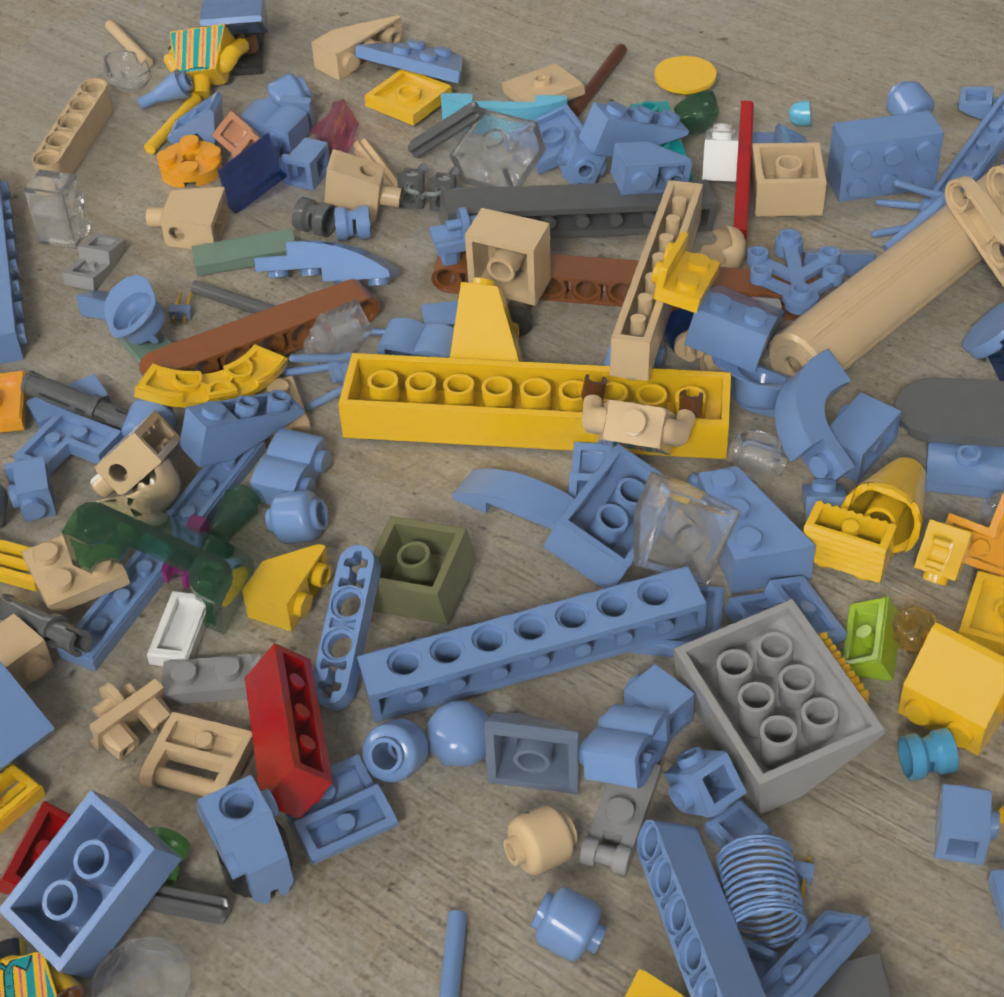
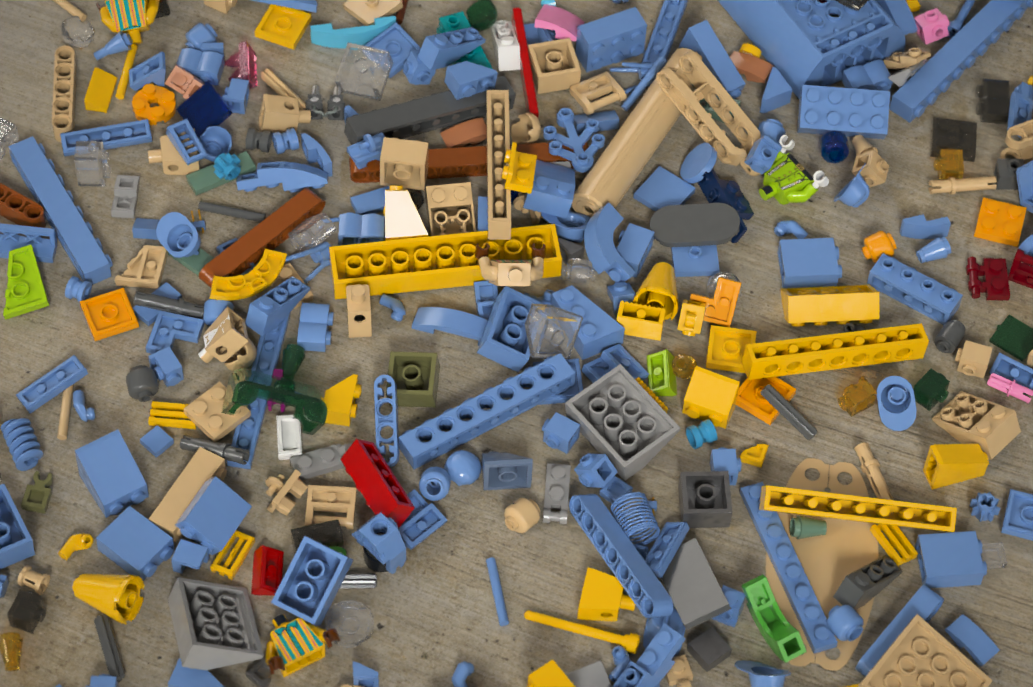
camera: 20 degrees left, 10 degrees up
medium blue head [265,490,328,545] -> none
dark grey axle [408,102,484,158] -> none
medium blue head [530,886,607,962] -> none
medium blue brick [579,704,671,788] -> none
none -> medium blue brick [60,119,152,157]
none -> yellow slope [84,67,118,113]
none -> tan wing [115,245,168,289]
none -> medium blue slope [166,119,208,165]
none -> medium blue hair [199,126,232,162]
none -> dark azure gear [213,153,242,180]
none -> clear smoke brick [291,519,344,555]
none -> medium blue slope [301,133,333,177]
none -> tan torso [346,284,372,338]
none -> medium blue arm [379,294,406,322]
none -> tan slope [424,182,476,236]
none -> nougat slope [440,118,487,148]
none -> bright pink slope [535,4,585,41]
none -> flat silver slope [558,238,584,268]
none -> tan plate [569,72,627,116]
none -> medium blue tile [633,166,696,212]
none -> flat silver brick [678,471,732,528]

